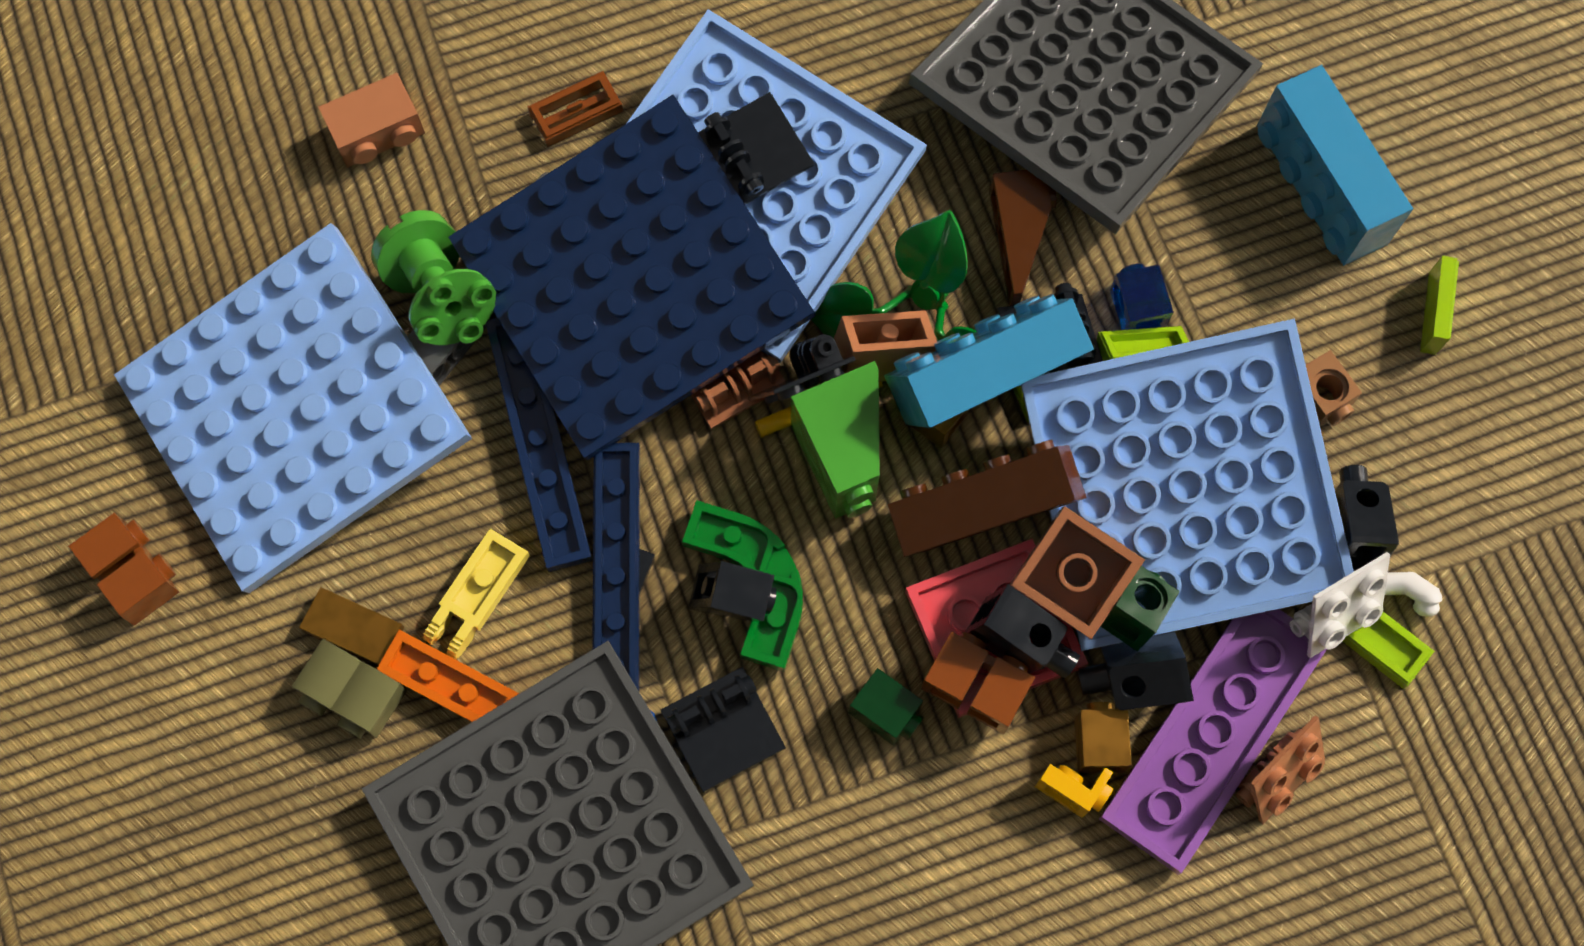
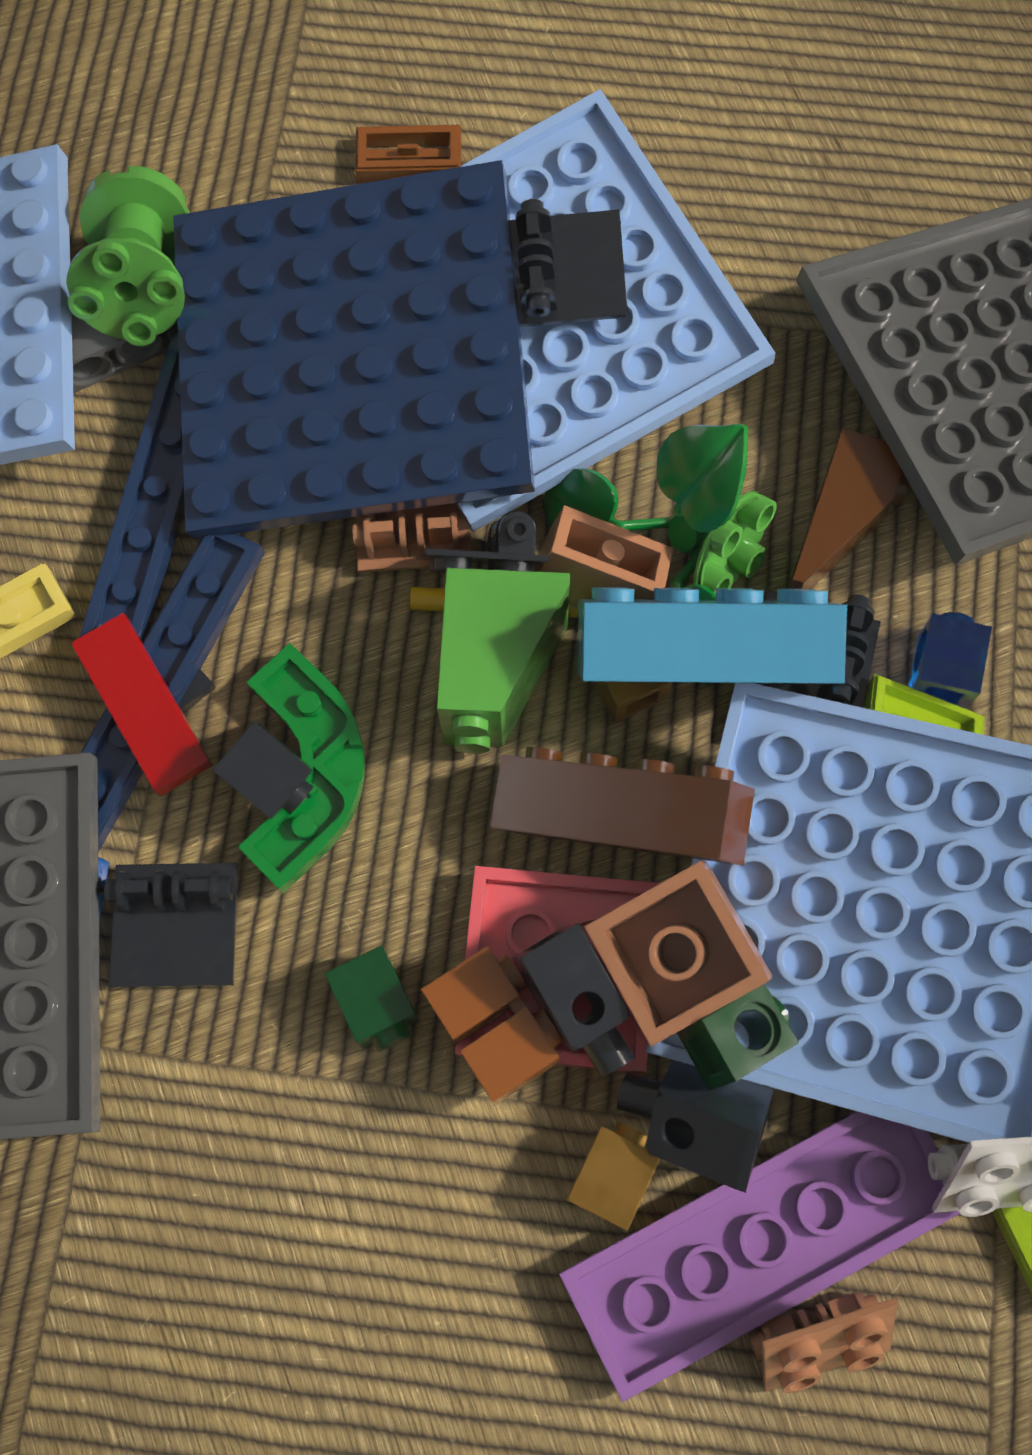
camera: 30 degrees right, 0 degrees up
nougat brick [318,73,425,168] -> none
yellow bracket [1035,764,1114,818] -> none
none -> red tile [71,613,213,797]
none -> bright green dish [694,491,777,594]

